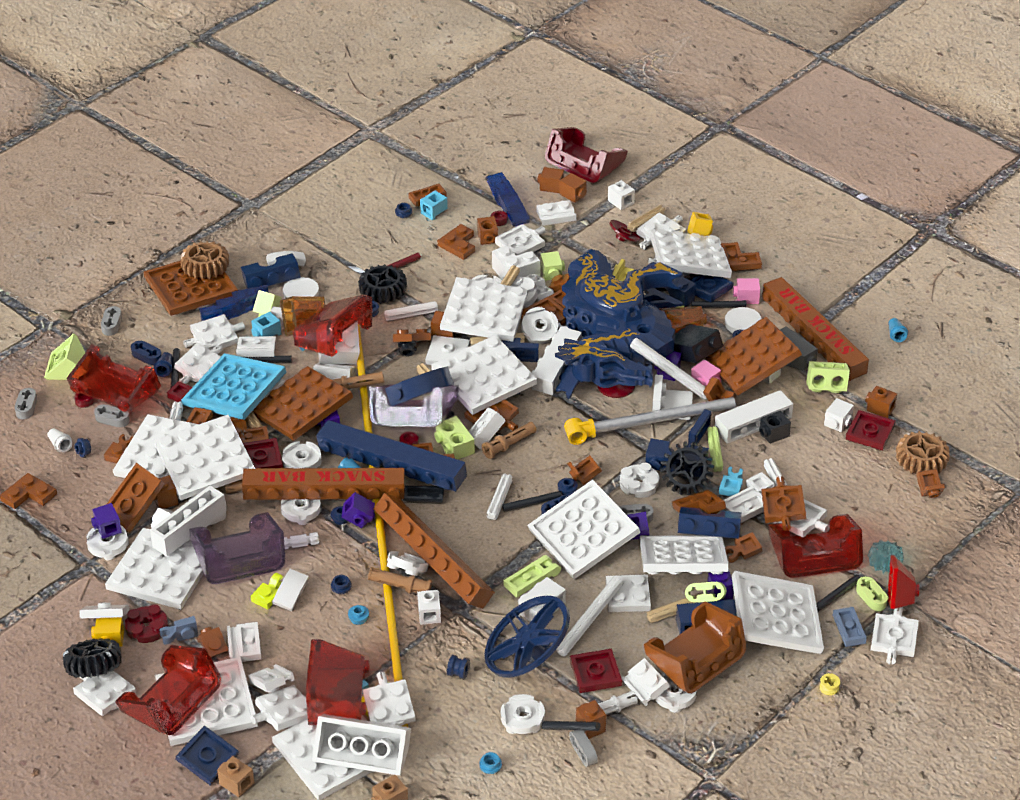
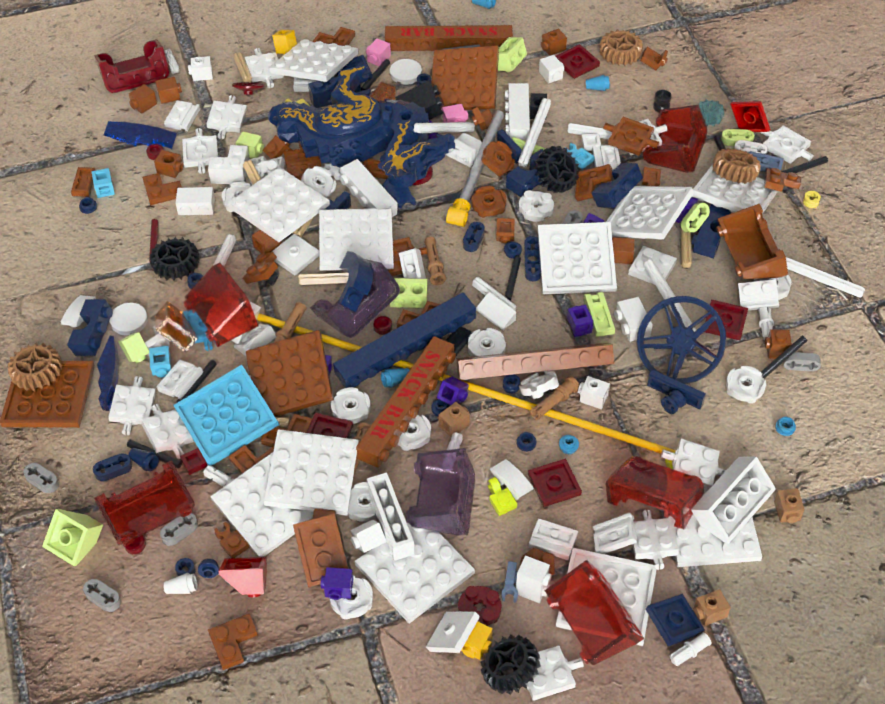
camera: 60 degrees left, 10 degrees up
none -> white axle [164,49,180,74]
none -> dark blue bush [175,558,196,576]
none -> white brick [176,187,215,215]
none -> white plate [207,95,247,139]
none -> slope [219,557,267,597]
none -> medium nougat brick [438,402,470,437]
none -> dark blue beam [463,222,485,252]
none -> white plate [468,328,506,357]
none -> dark orange plate [471,186,507,218]
none -> white slope [476,292,516,330]
none -> dark orange plate [481,141,515,176]
none -> dark blue bush [503,374,520,394]
none -> white brick [516,555,552,603]
none -> white axle [518,98,551,168]
none -> dark red plate [528,458,582,507]
none -> dark purple brick [567,304,594,337]
none -> dark azure cone [586,75,610,91]
none -> dark orange brick [612,237,634,264]
none -> dark blue tile [647,369,706,410]
none -> black wheel [653,90,672,113]
none -> white axle [670,632,711,666]
none -> medium nougat gear [713,148,761,184]
none -> white beam [734,140,767,154]
none -> dark orange plate [764,168,801,192]
none -> black bar [781,156,828,173]
none -> white axle [786,257,865,298]

